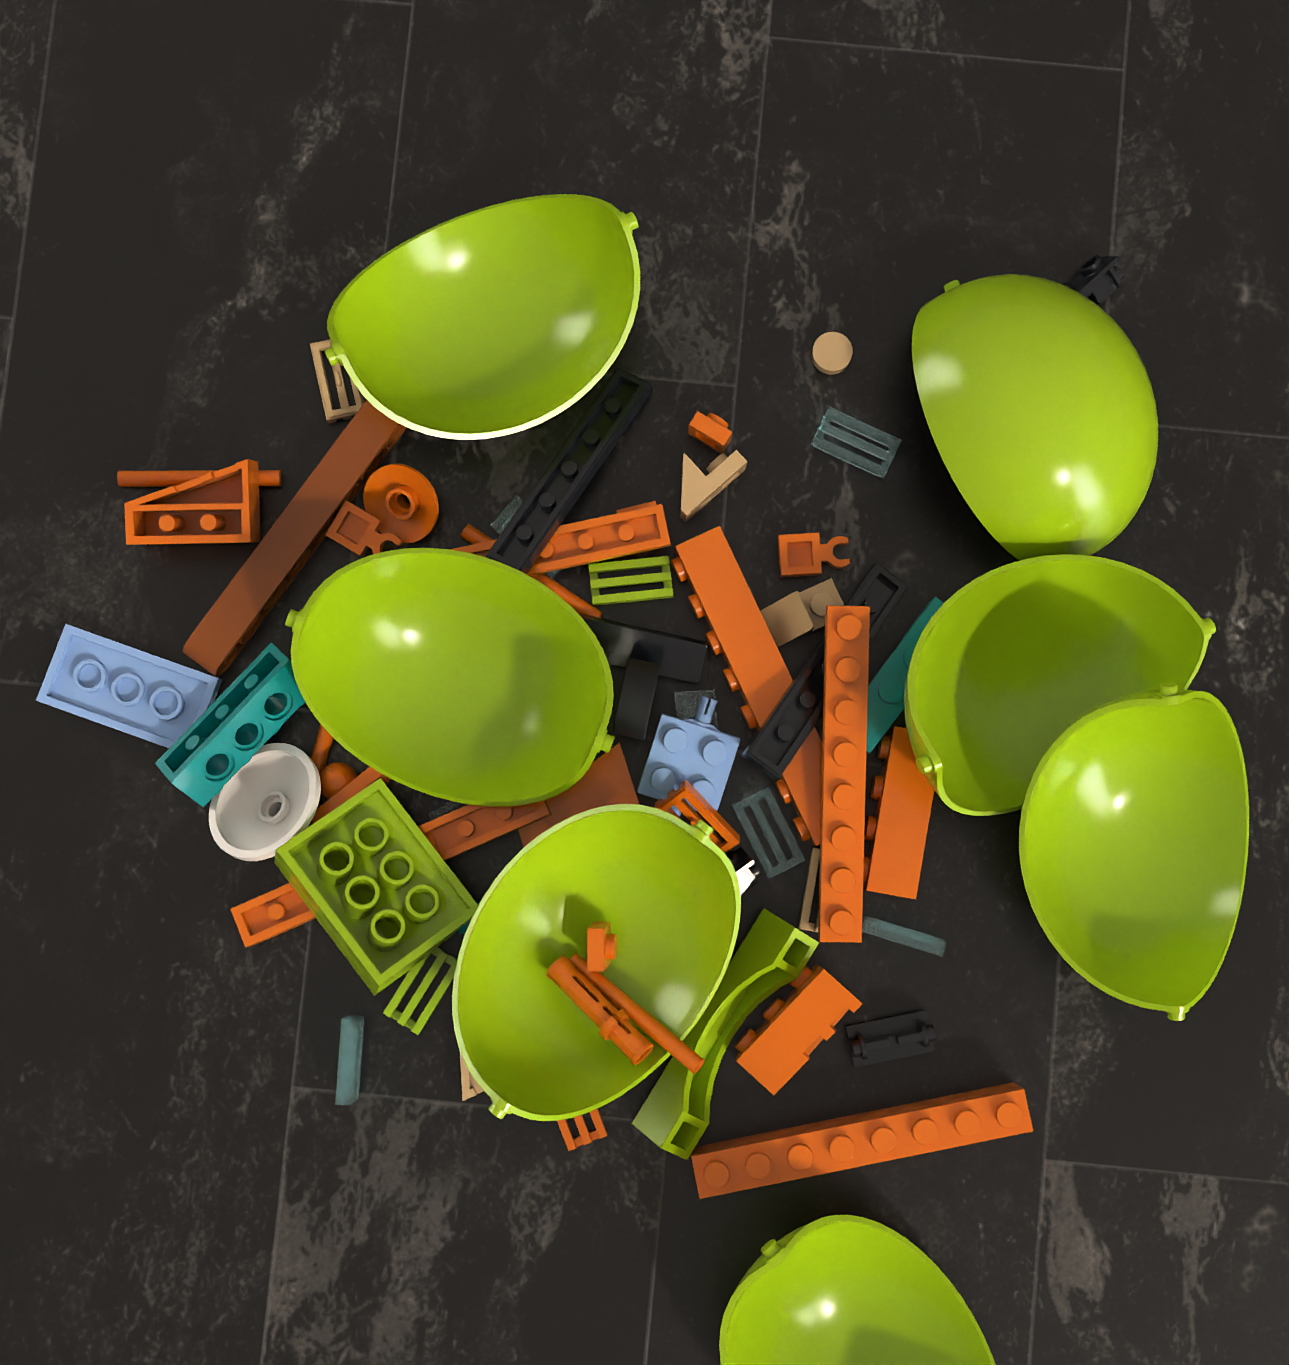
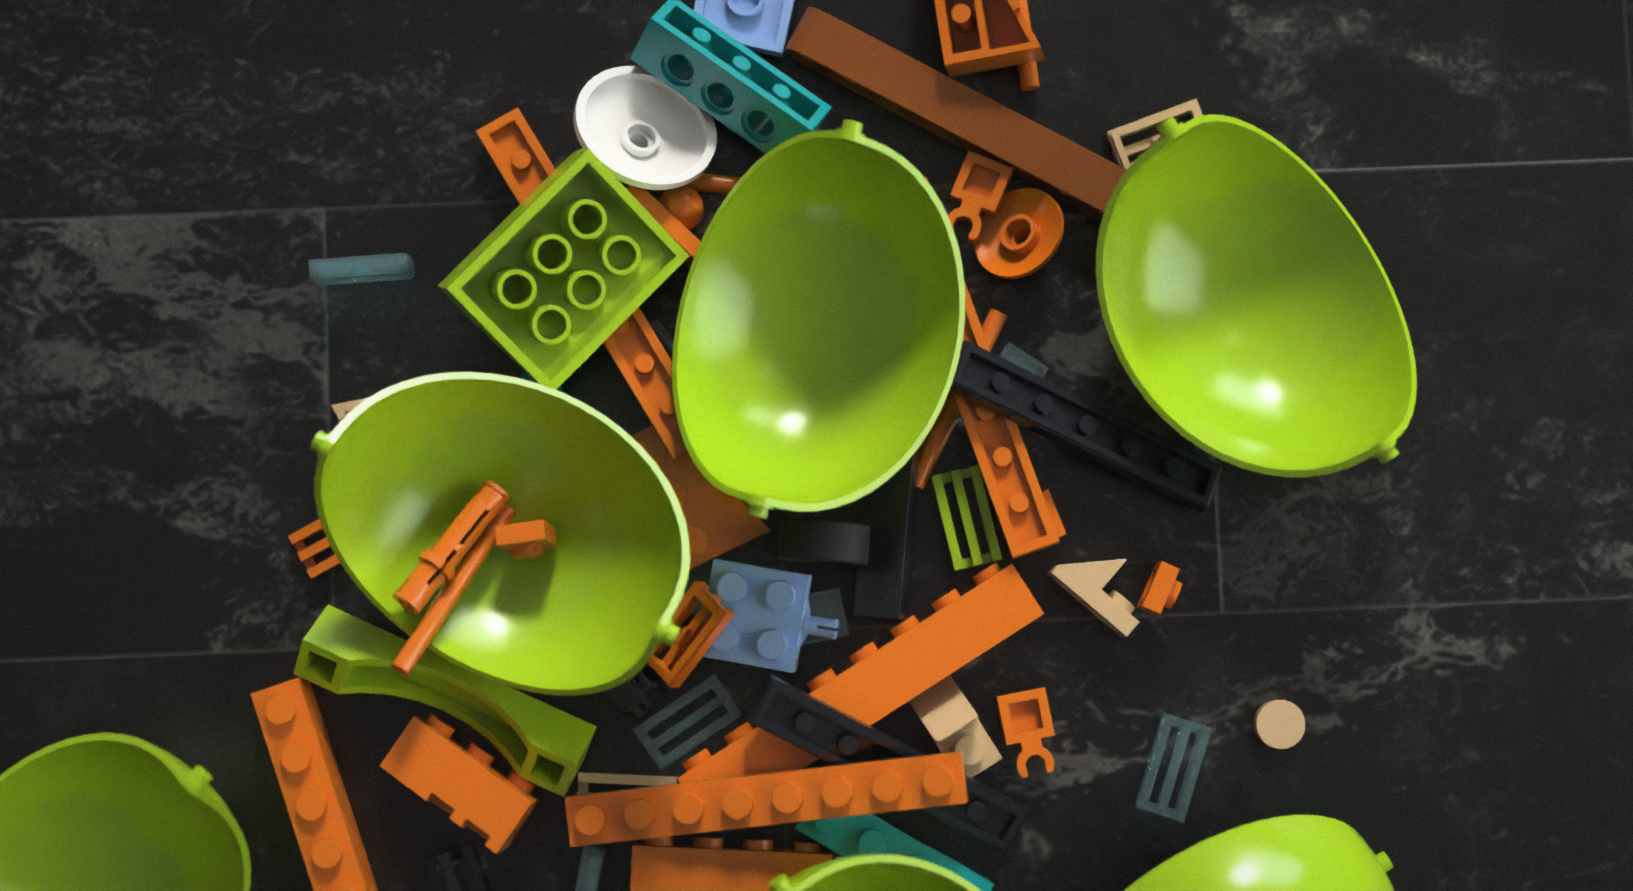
camera: 80 degrees right, 0 degrees up
lime tile [383,947,457,1035] -> none

